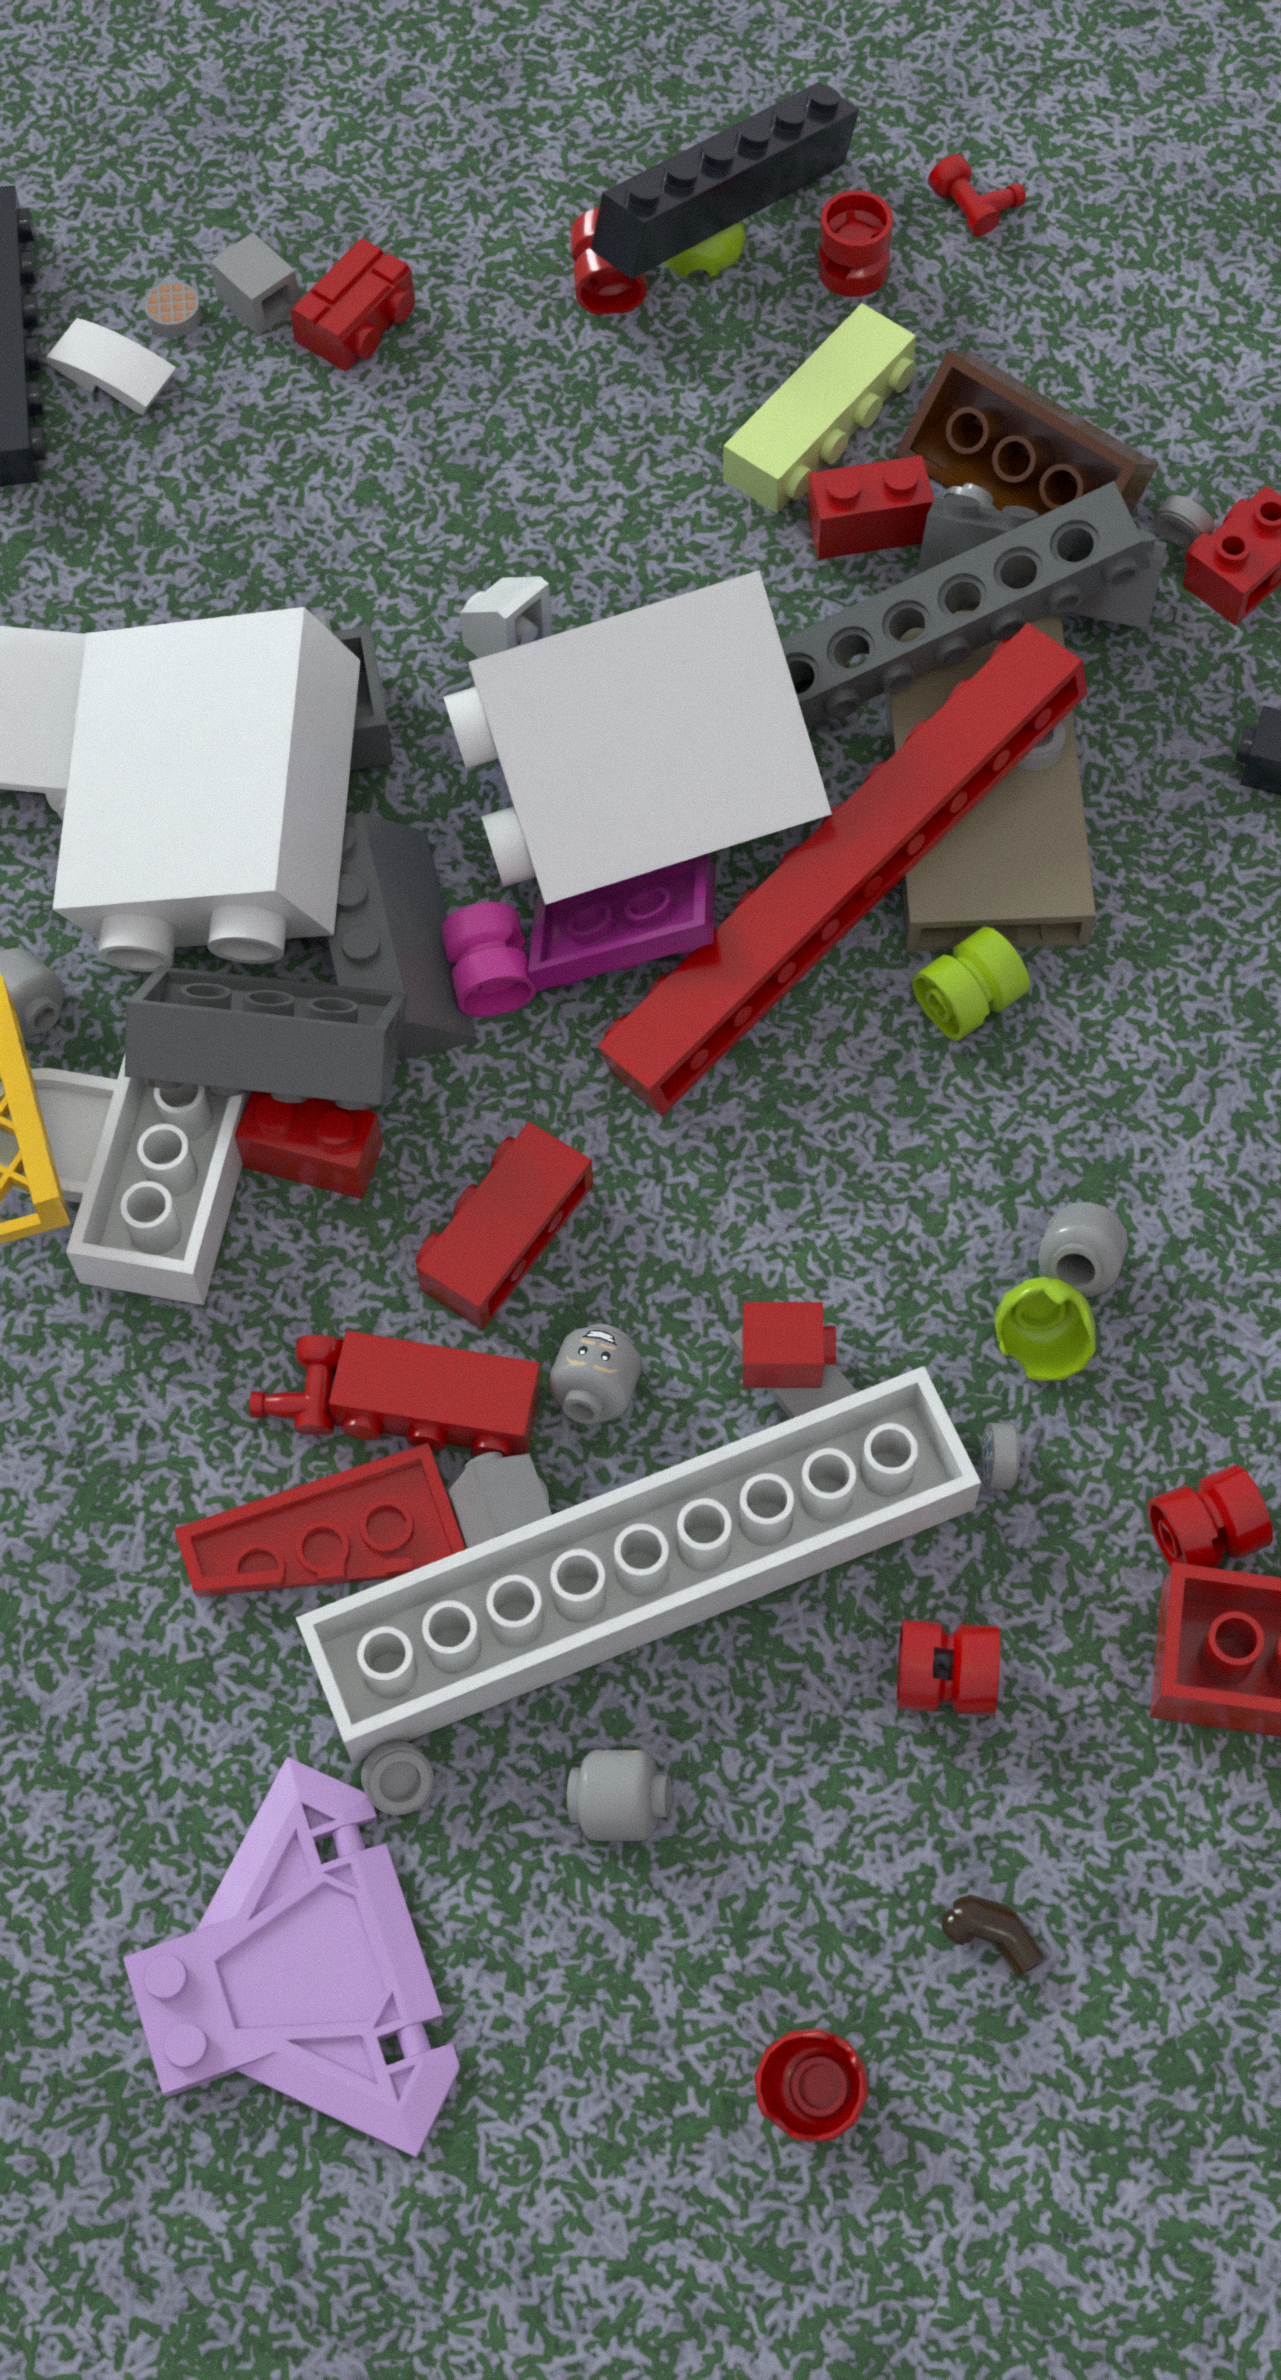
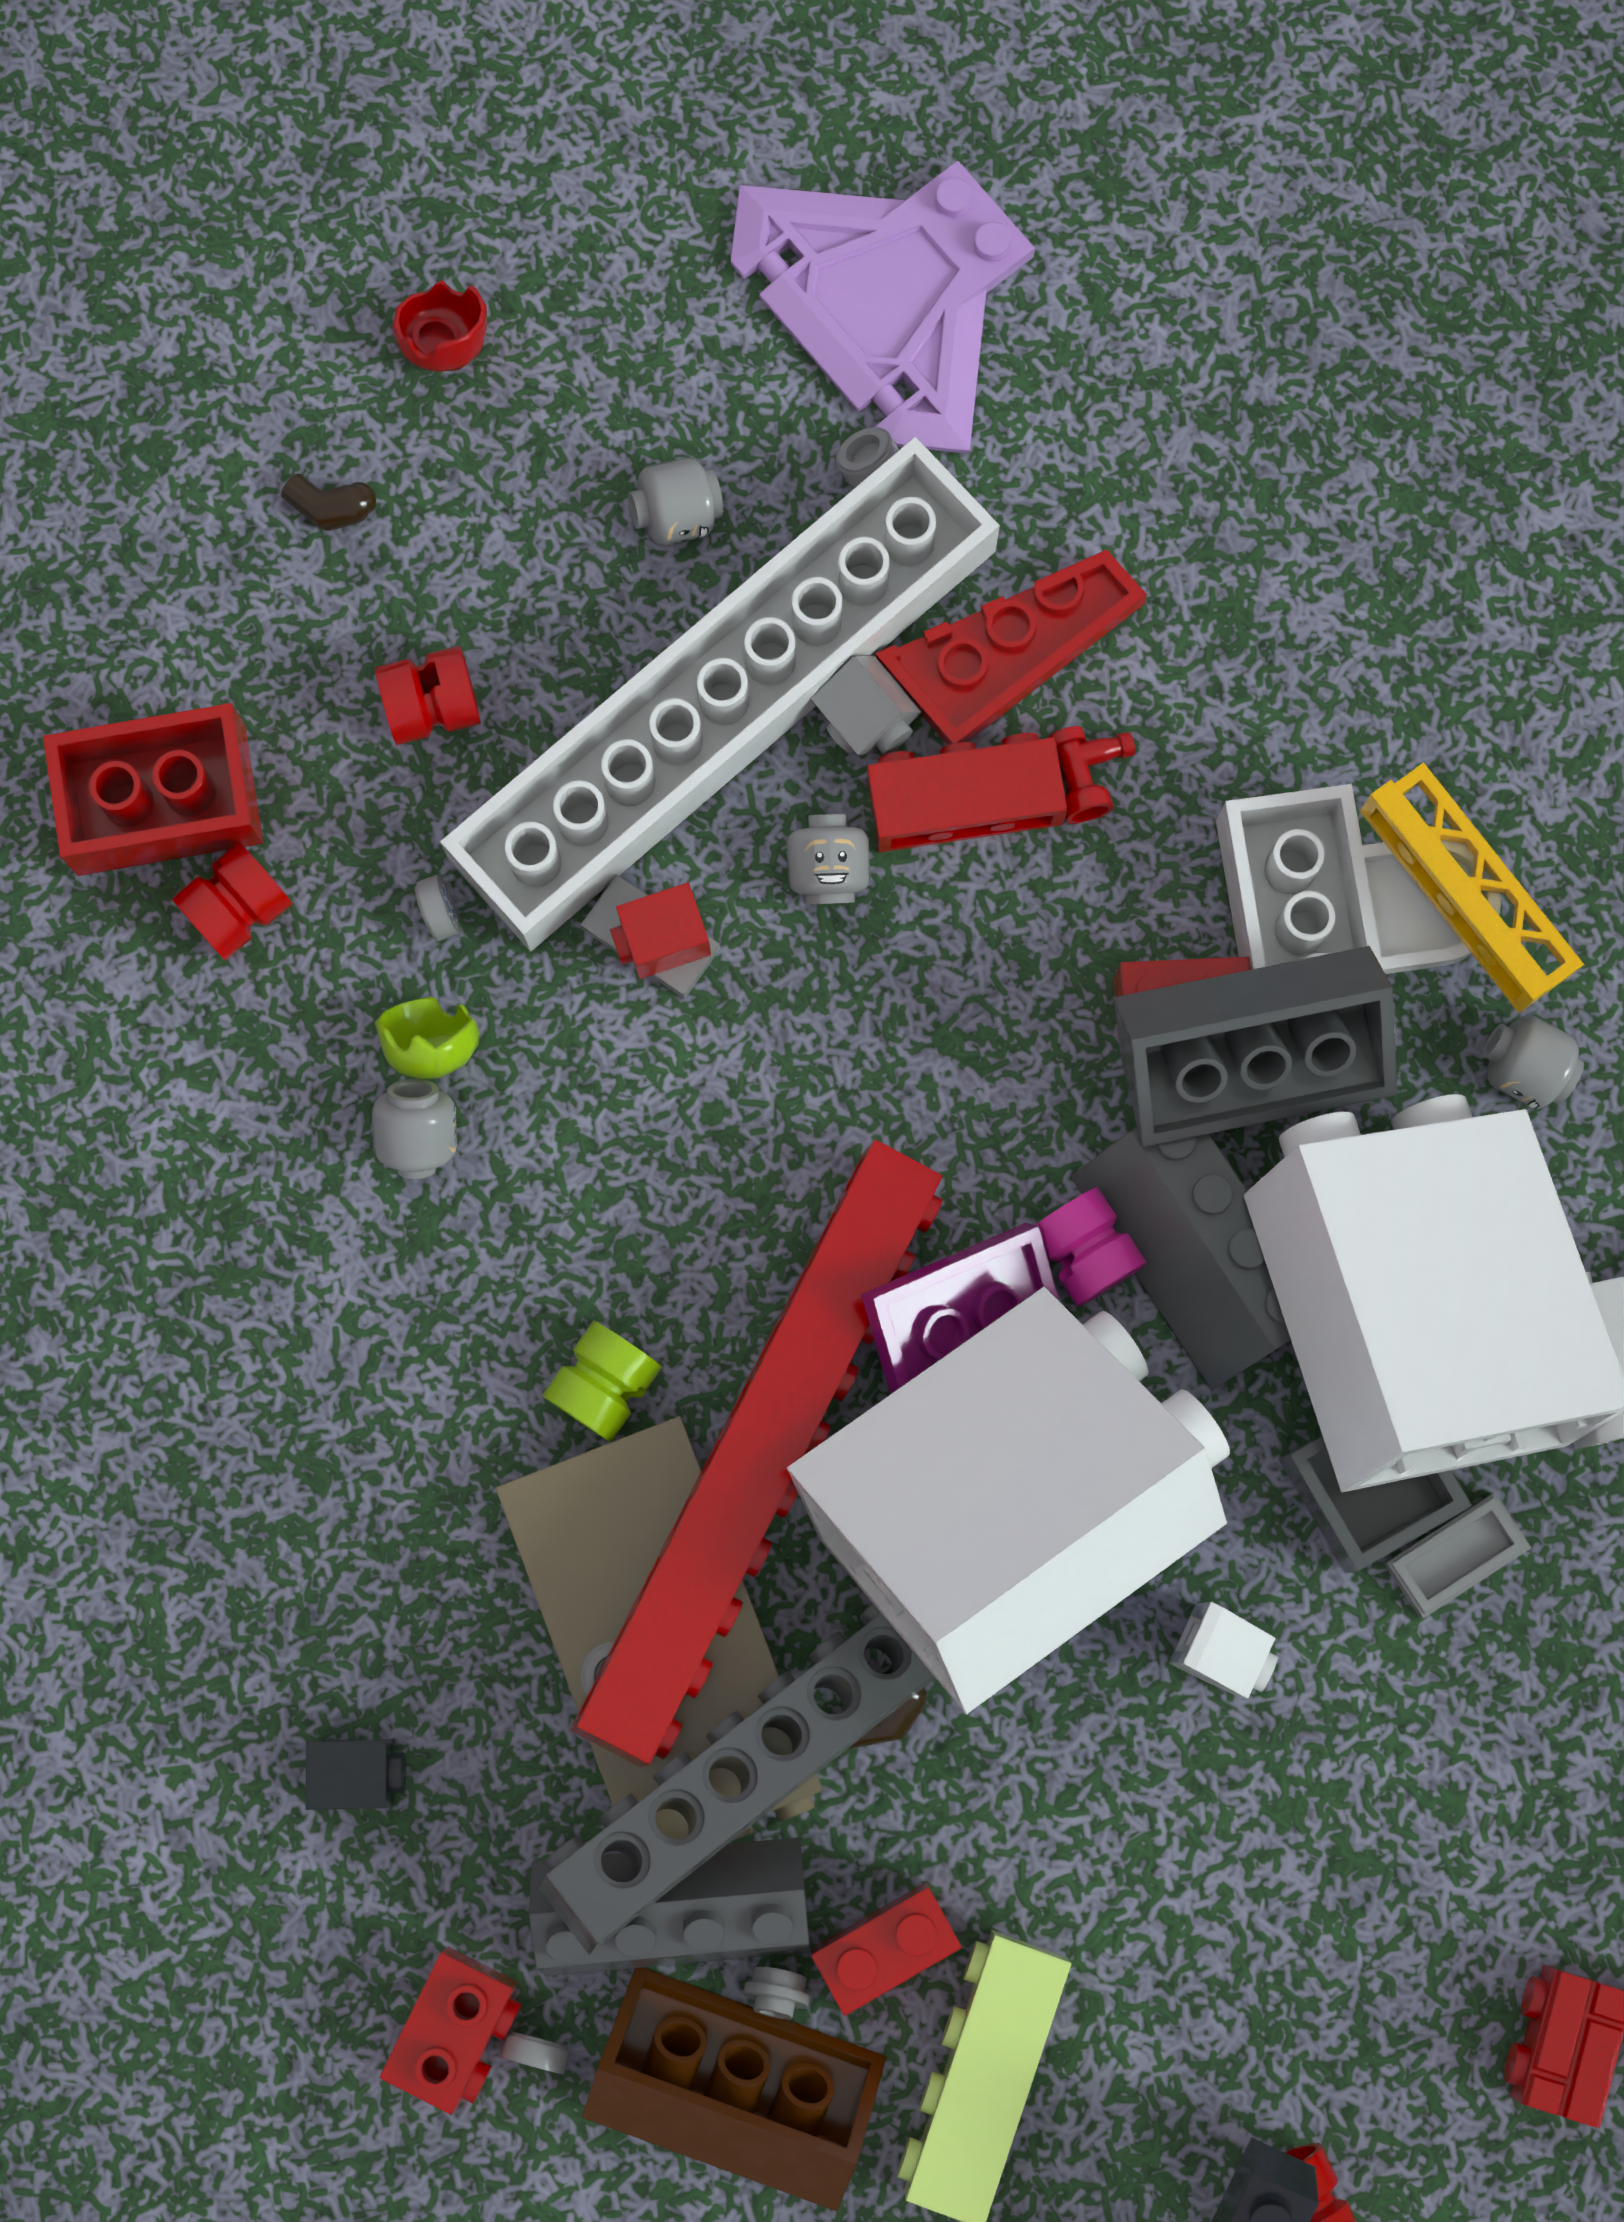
camera: 160 degrees right, 15 degrees up
red brick [415,1122,593,1330] -> none

